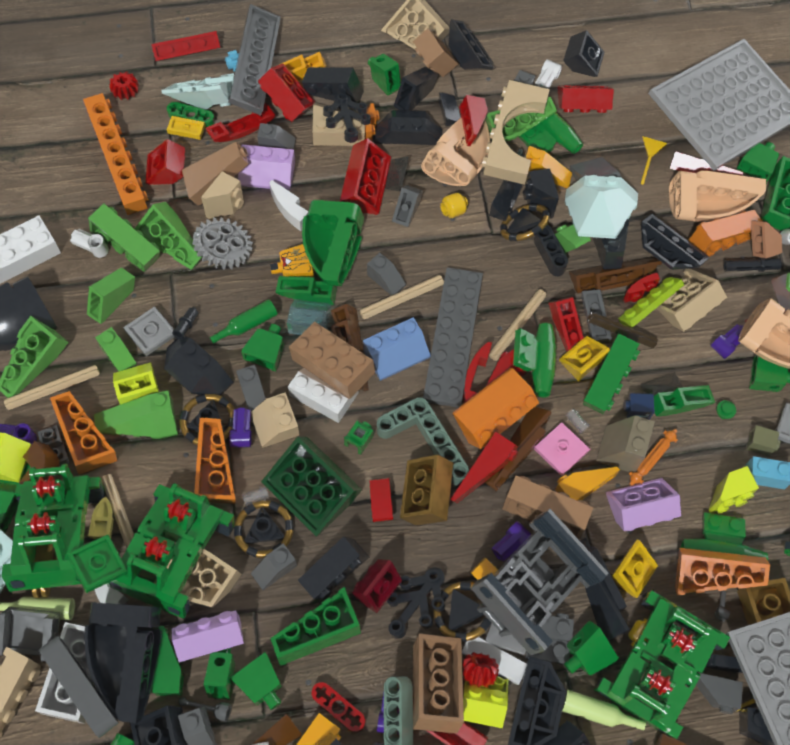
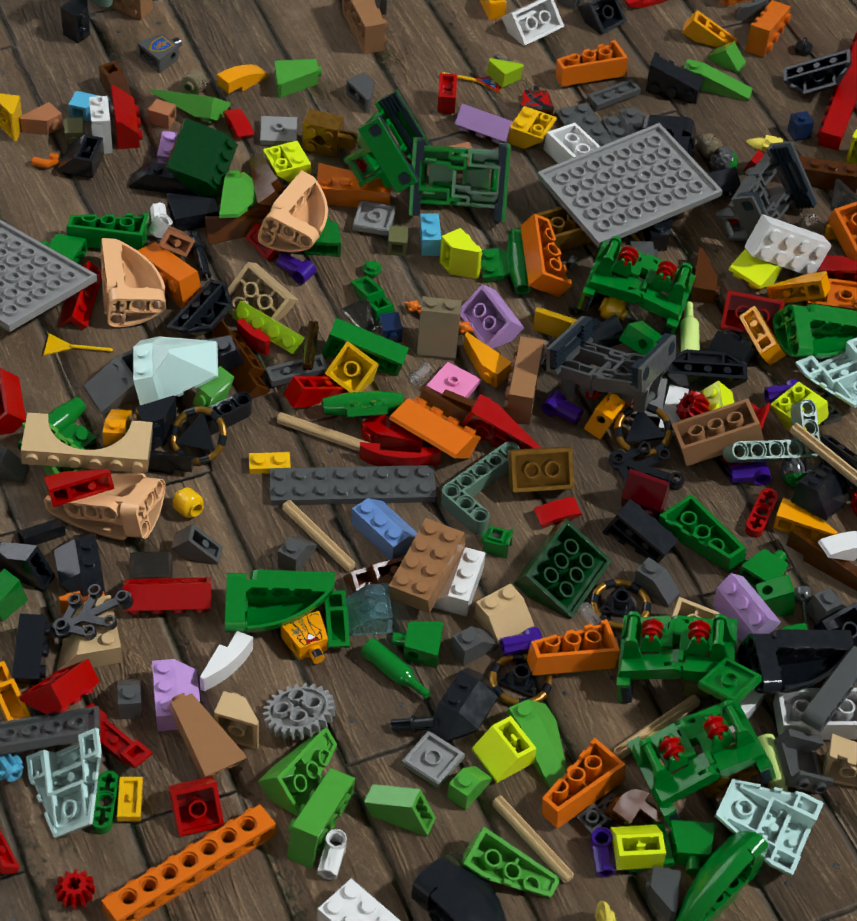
camera: 105 degrees left, 15 degrees down
none -> yellow plate [249,452,291,474]

